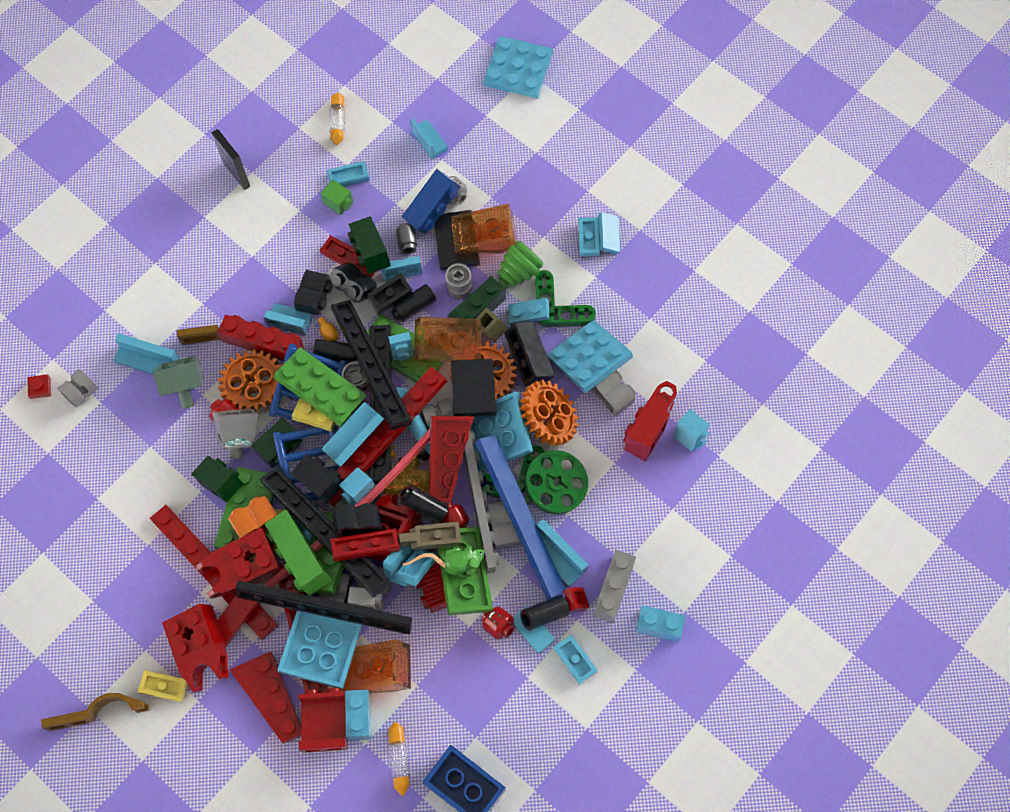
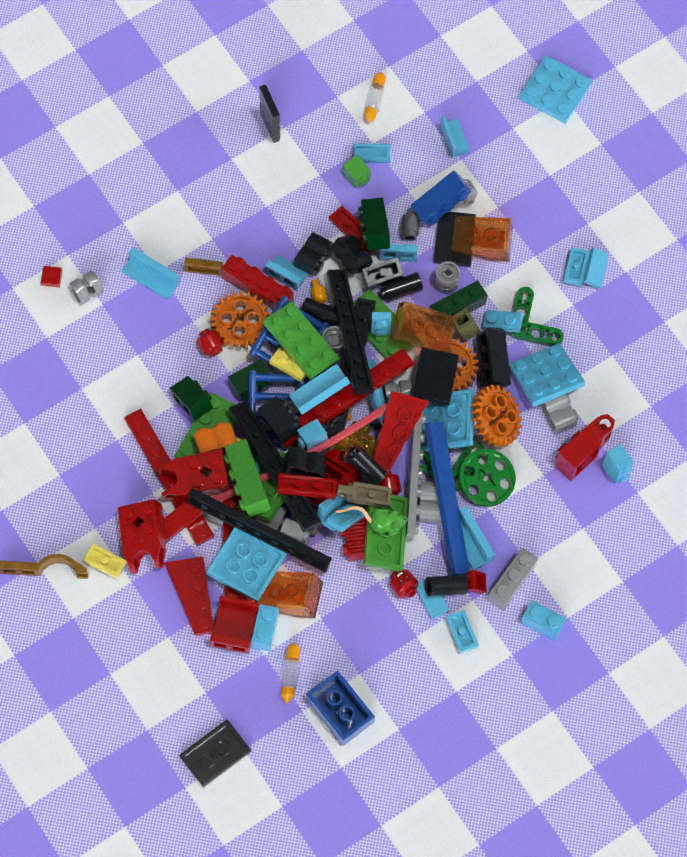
camera: 10 degrees right, 0 degrees up
sand green brick [153,355,204,409] -> none
light grey torso [213,408,258,459] -> none
bright green piece [497,241,544,288] -> none

